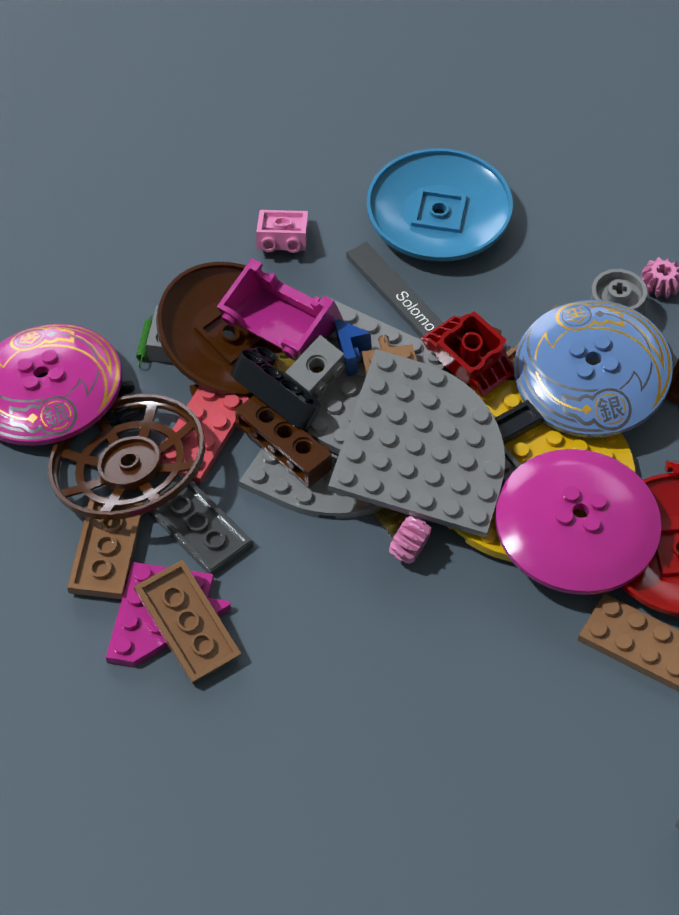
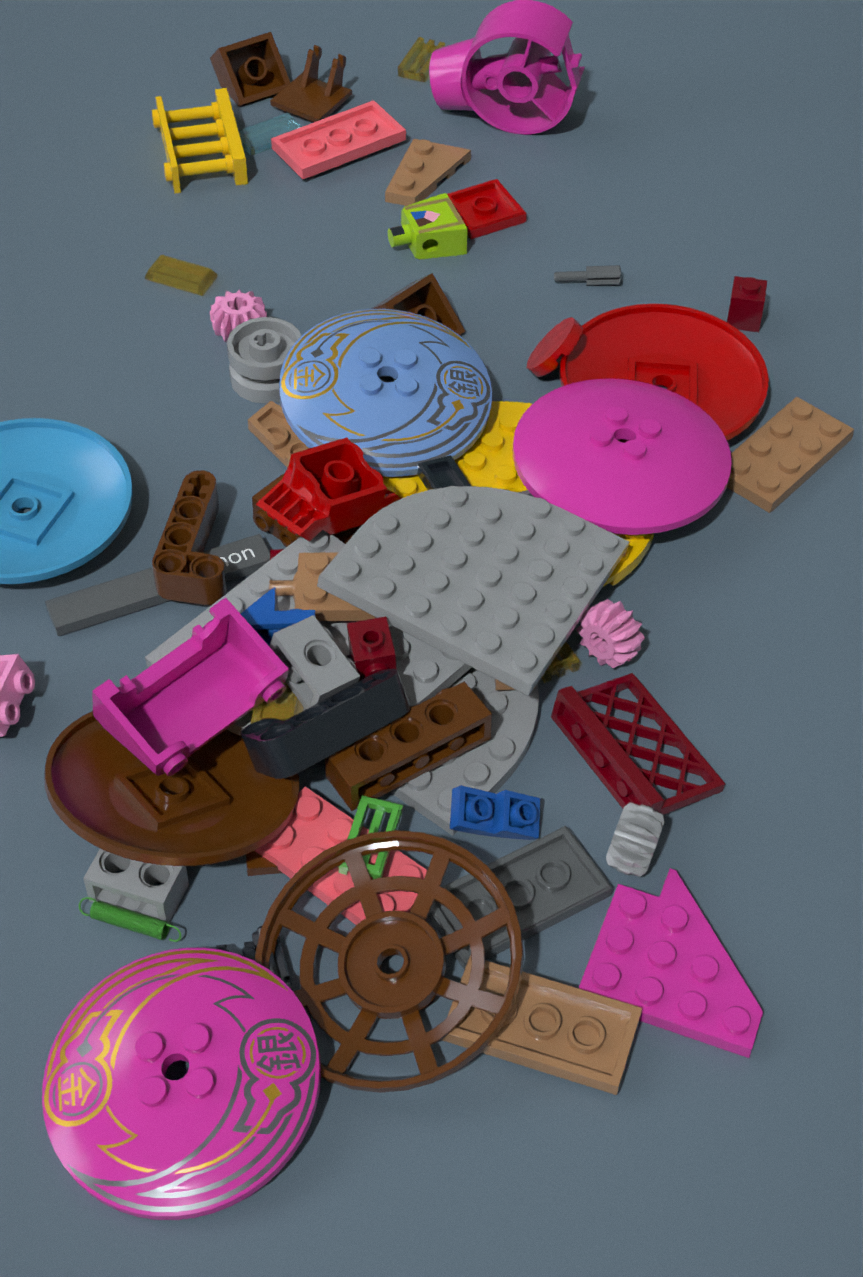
camera: 80 degrees left, 5 degrees down
medium nougat plate [134,559,241,684] -> none
none -> reddish brown beam [152,470,227,605]
none -> bright green tile [338,795,403,880]
none -> dark red brick [346,616,397,681]
none -> blue slope [450,785,540,840]
none -> dark red fence [551,673,725,815]
none -> light grey gear [606,802,665,877]

